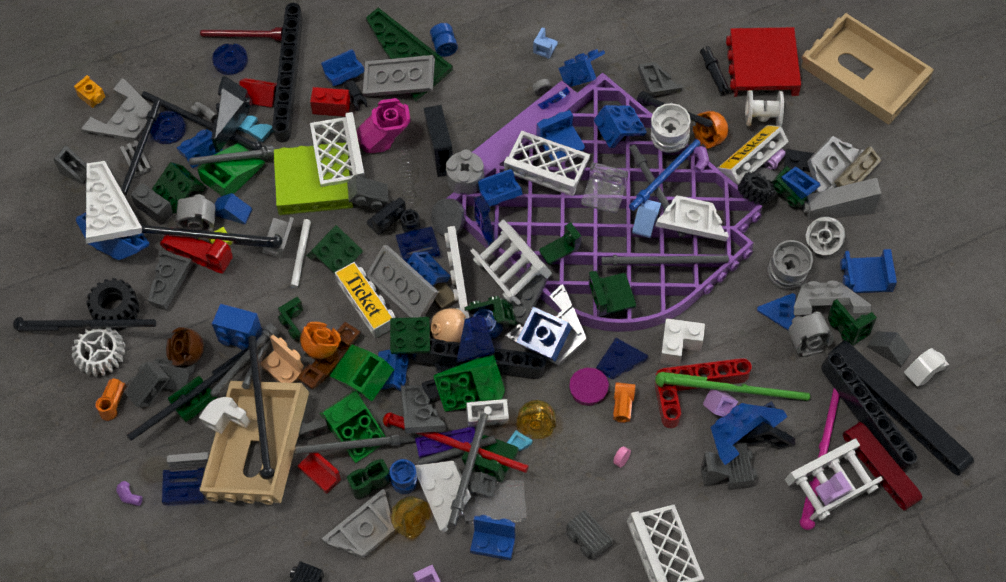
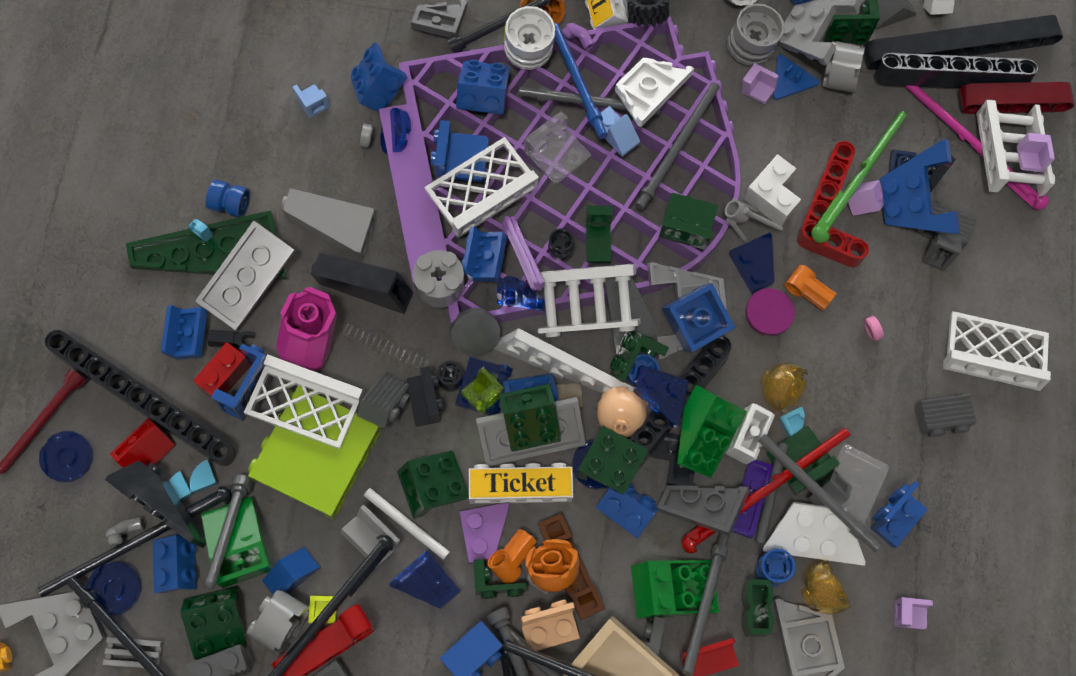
camera: 65 degrees left, 10 degrees up
green slope [330,344,394,402] -> none
none -> medium azure tile [188,219,212,242]
none -> blue panel [211,344,269,421]
none -> light grey slope [281,188,376,262]
none -> clear blue wing [389,551,462,609]
none -> medium lavender wing [460,502,509,564]
none -> clear neon green panel [461,368,504,414]
none -> orange piece [487,529,537,584]
none -> dark green bracket [499,384,561,452]
none -> medium lavender axle [502,216,545,291]
none -> black wheel [548,228,574,260]
none -> light grey plant [725,198,783,242]
none -> lavender panel [741,63,779,104]

